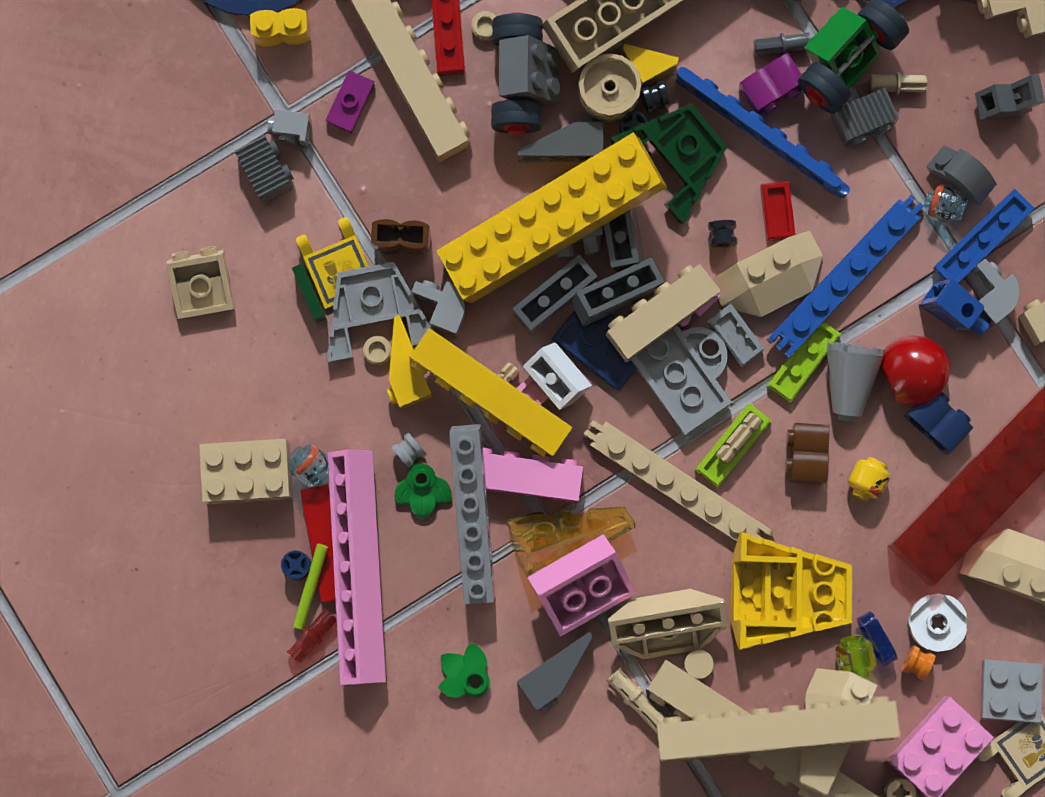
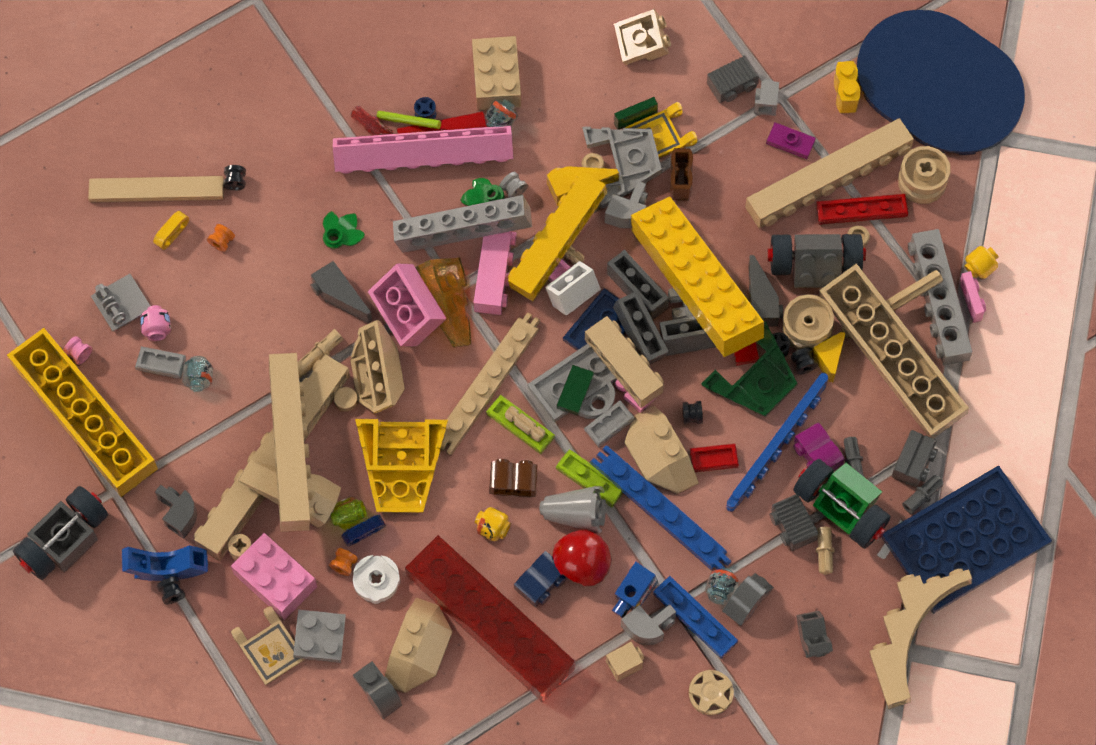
camera: 85 degrees right, 15 degrees down
none -> dark green tile [557,365,594,416]

